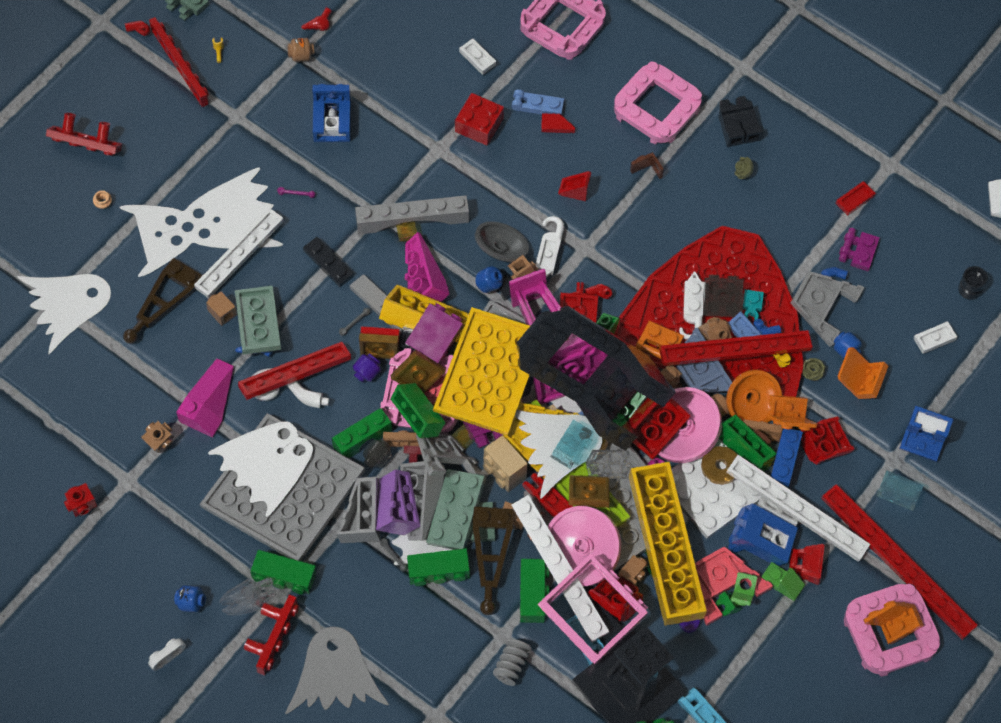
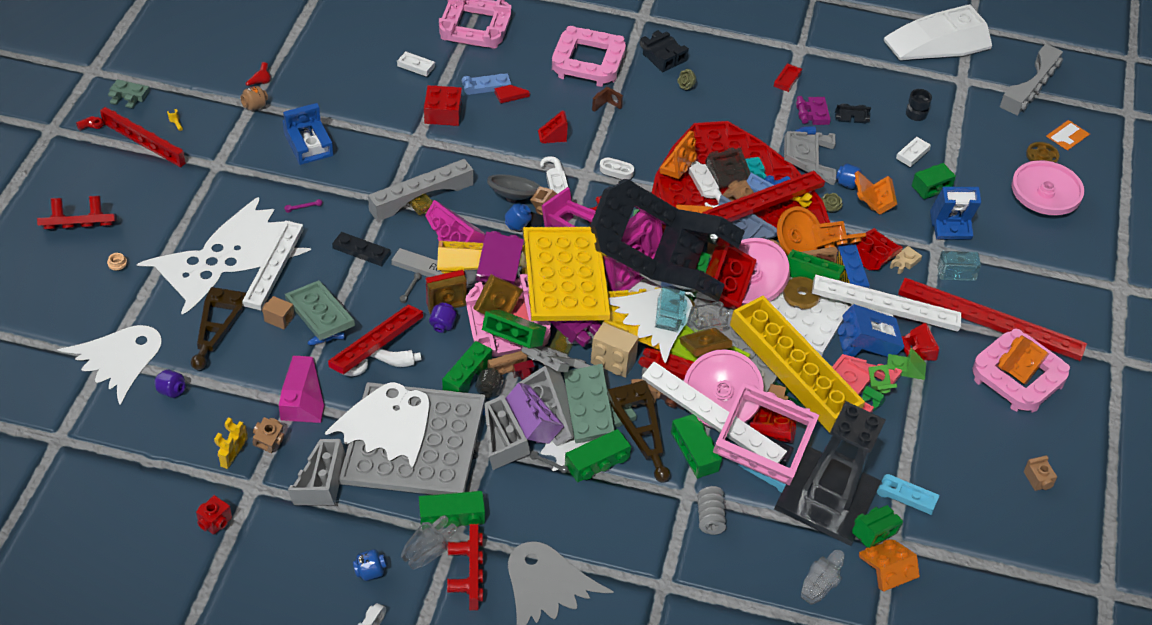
camera: 25 degrees left, 15 degrees down
none -> dark purple head [155,369,186,398]
none -> yellow plate [214,417,248,469]
none -> light grey wedge [288,439,346,505]
none -> white plate [599,158,634,179]
none -> orange bracket [660,131,697,179]
none -> black hinge [835,104,871,123]
none -> tan plate [890,246,922,274]
none -> green brick [912,163,956,199]

